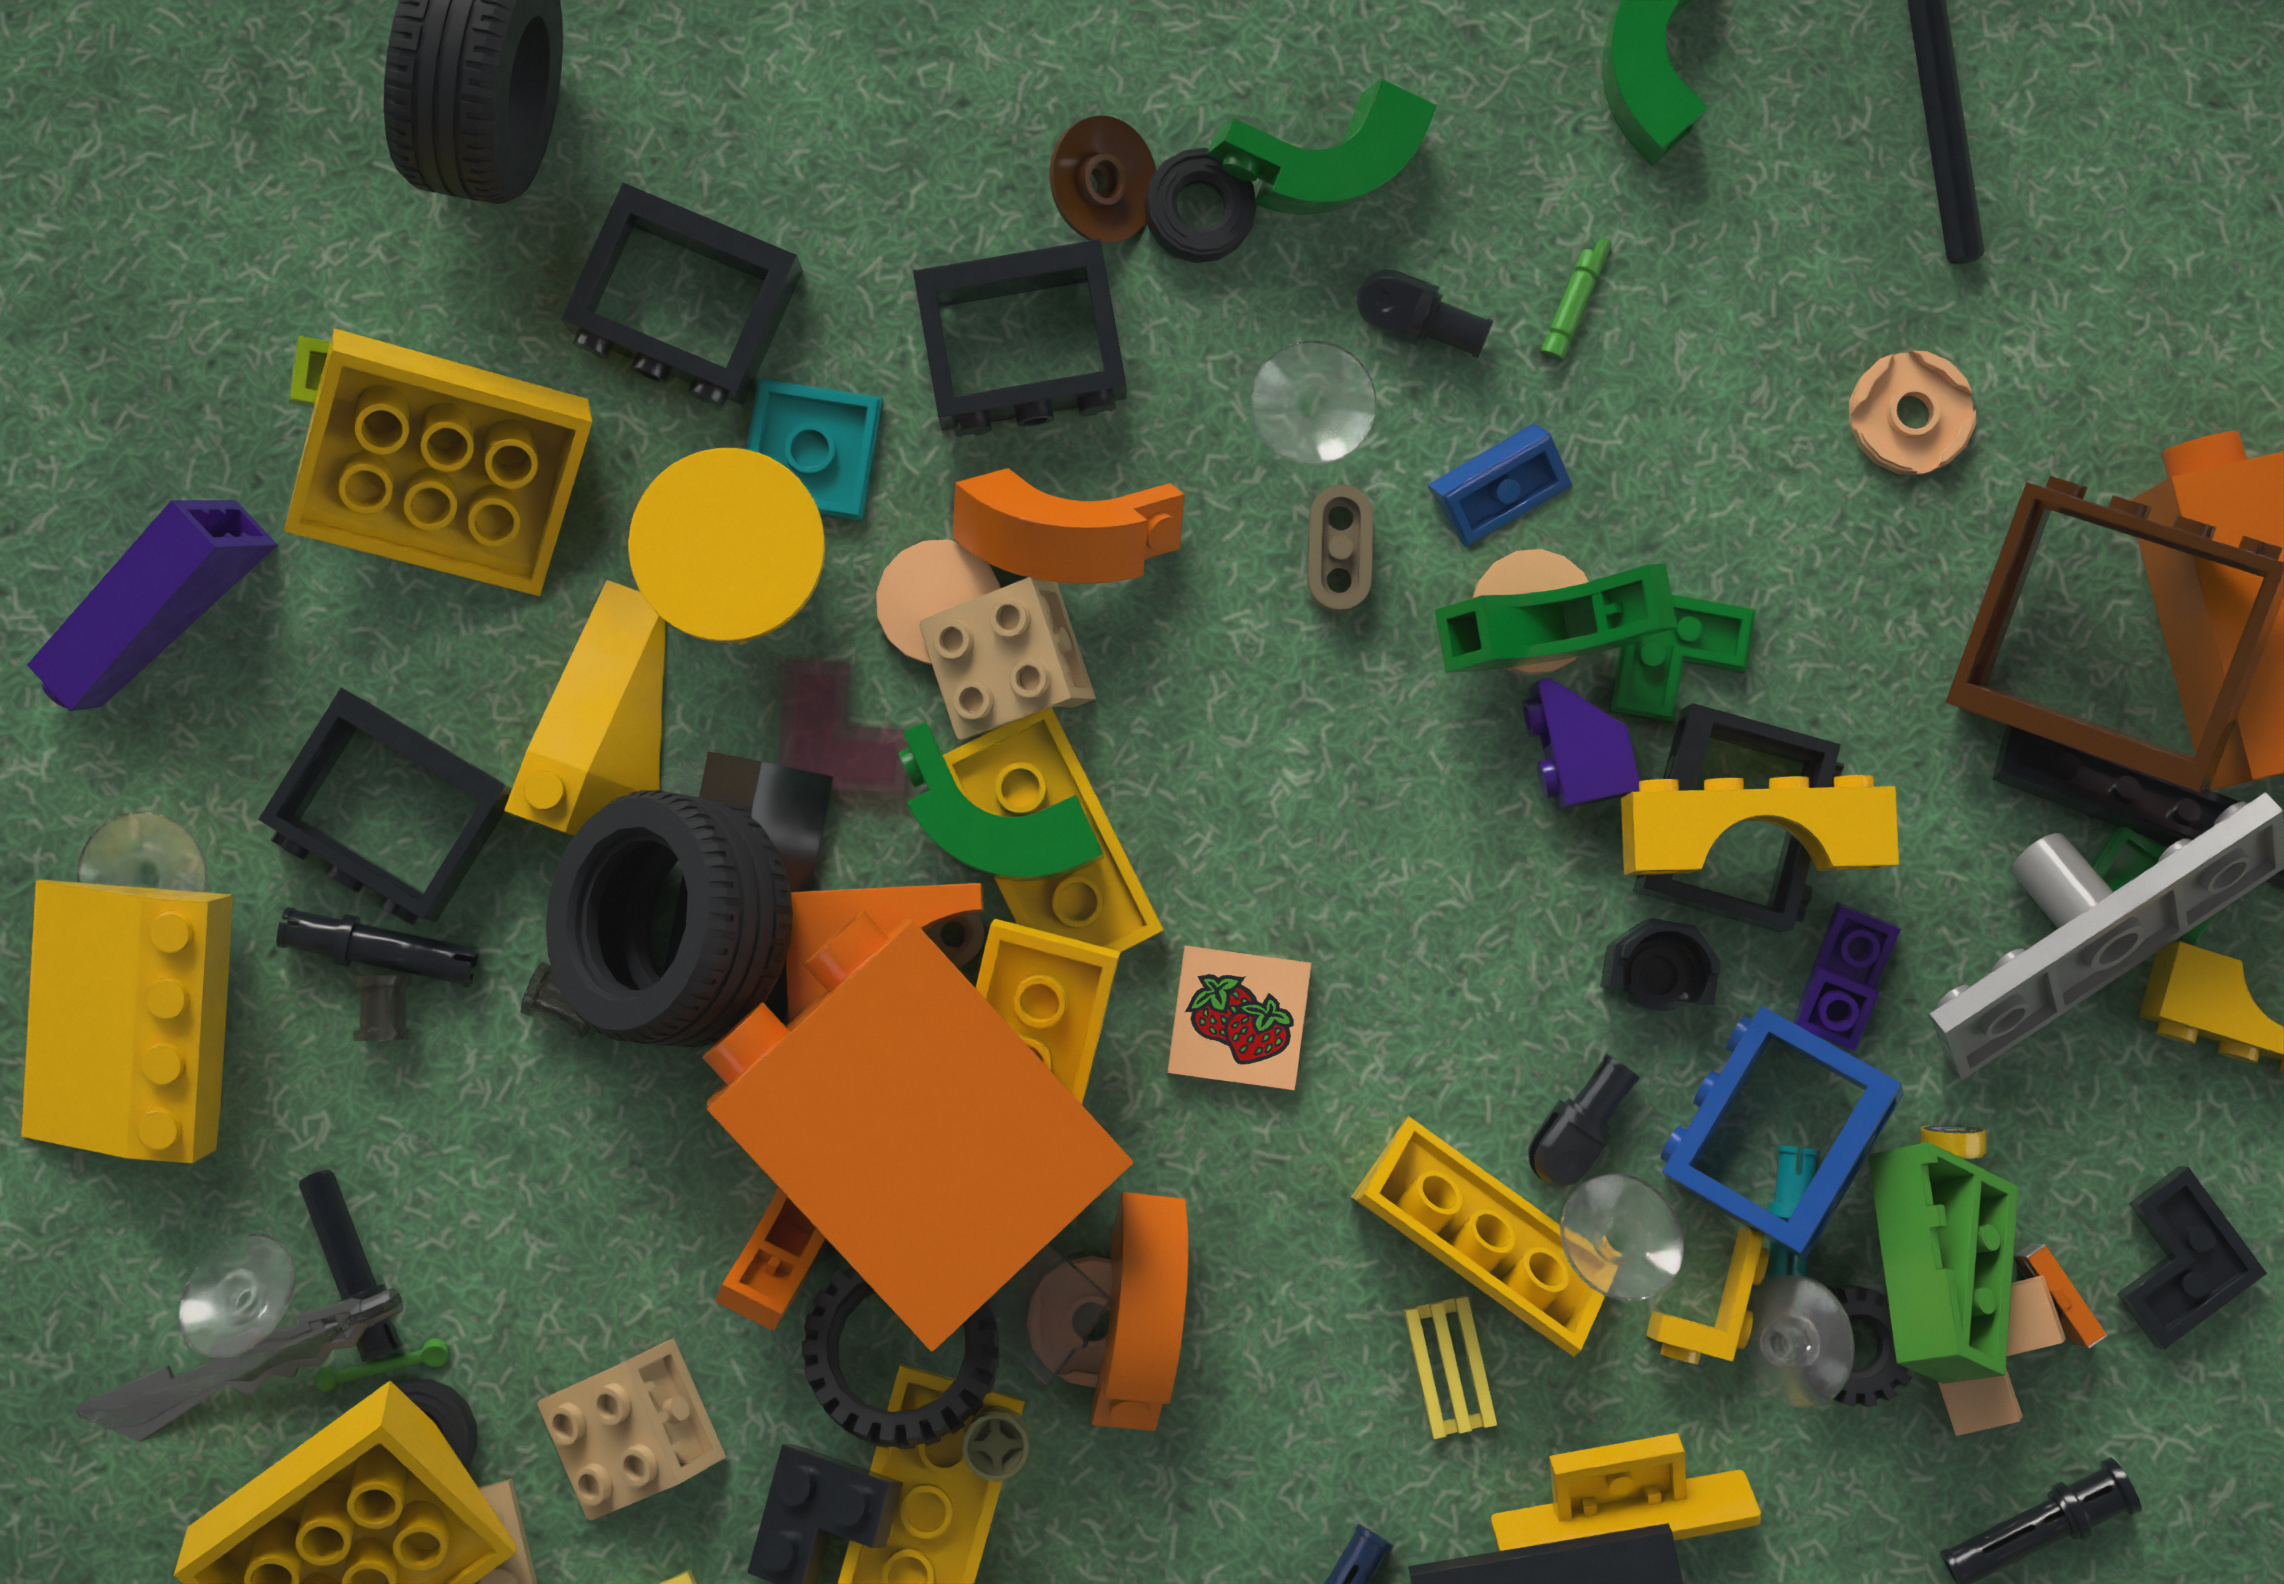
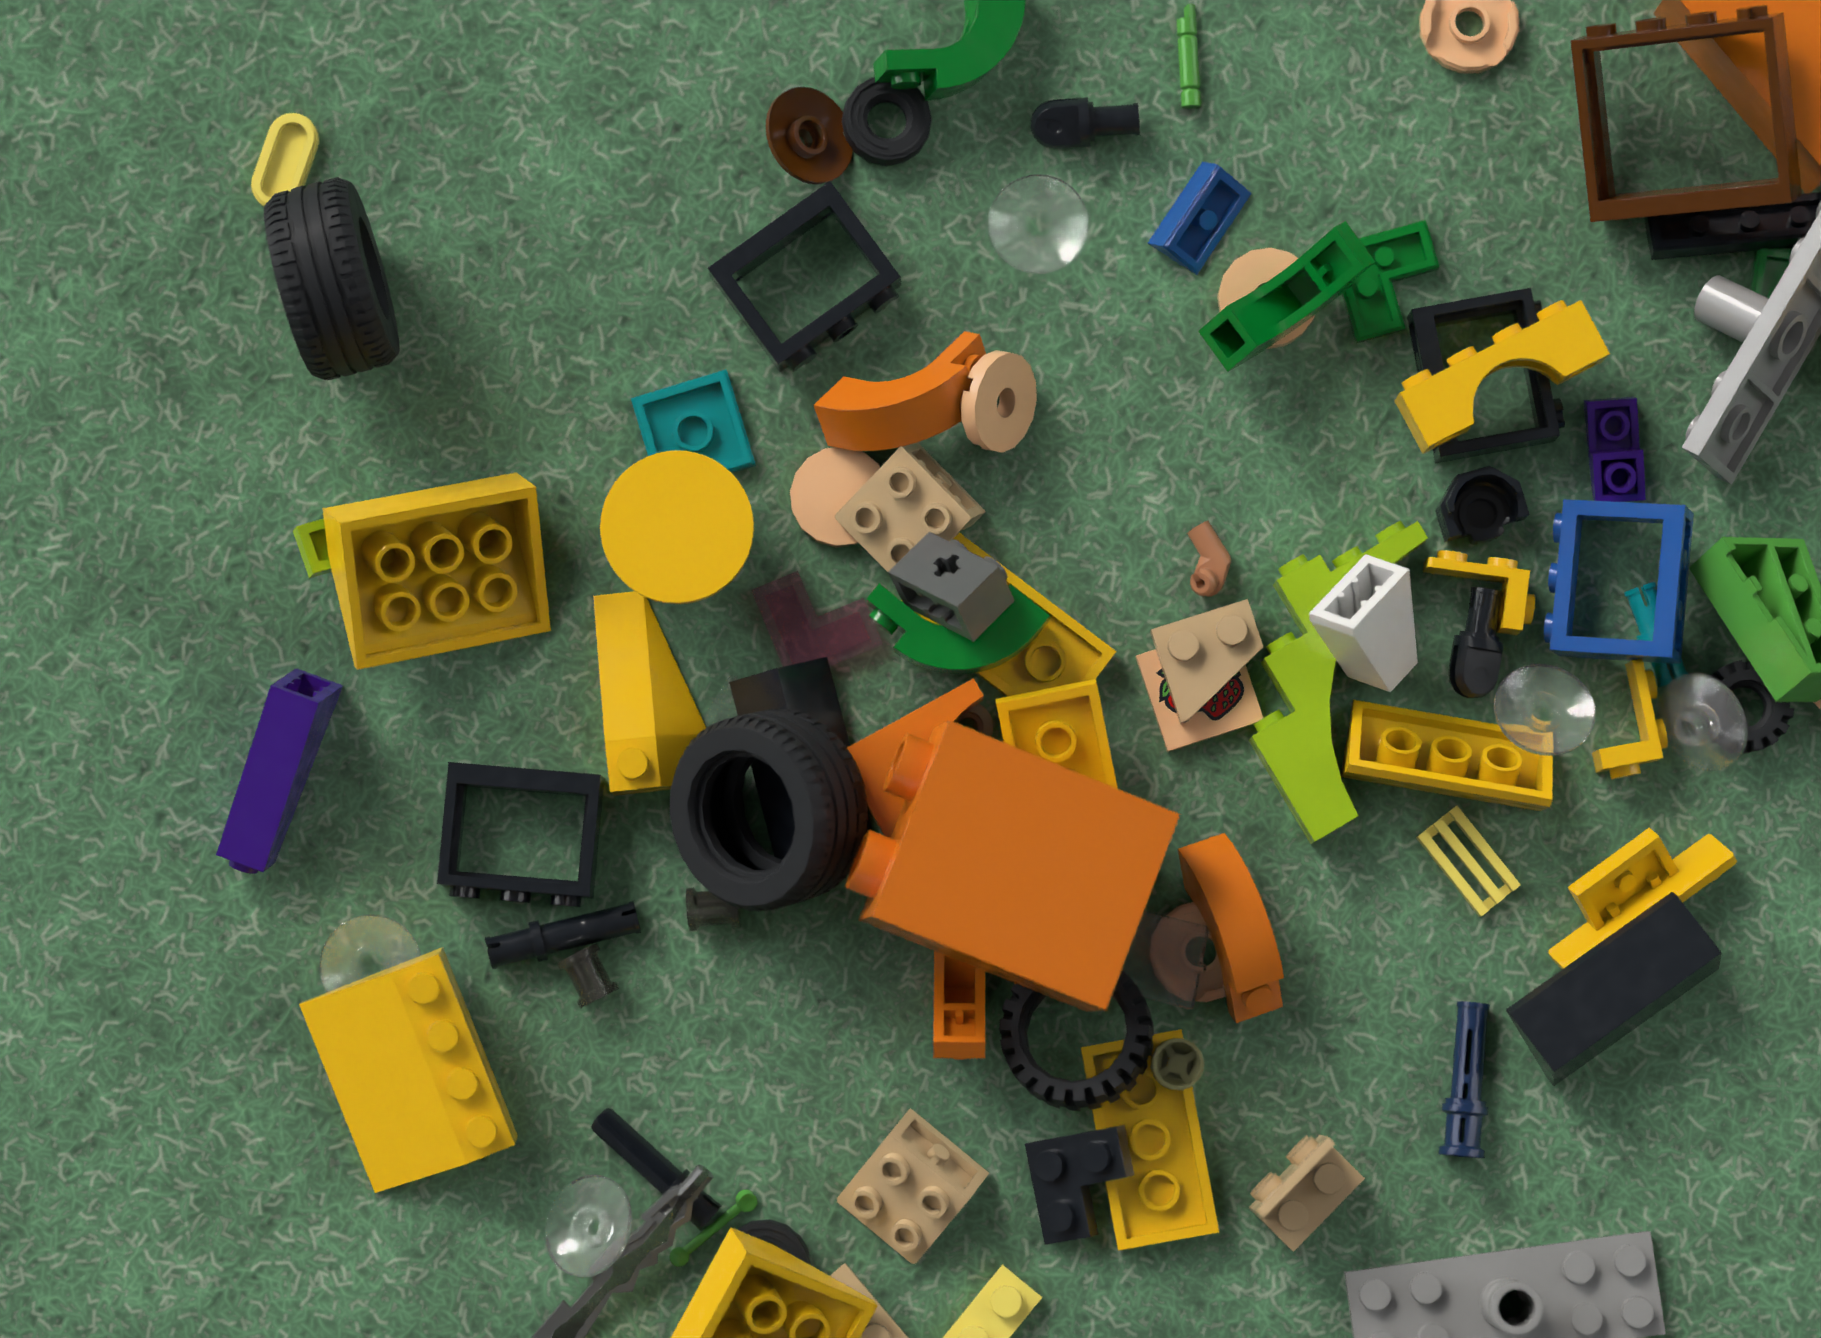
camera: 15 degrees left, 0 degrees up
black window [561,183,803,408] -> none
dark tan plate [1307,485,1373,614] -> none
dark purple slope [1522,678,1640,811] -> none
yellow tile [1920,1125,1987,1159] -> none
none -> dark grey brick [888,532,1015,642]
none -> light nougat tile [961,350,1037,453]
none -> tan wing [1150,599,1263,724]
none -> nougat arm [1187,521,1231,597]
none -> lime arch [1249,520,1428,844]
none -> white slope [1309,554,1418,692]
none -> yellow bracket [1423,550,1535,635]

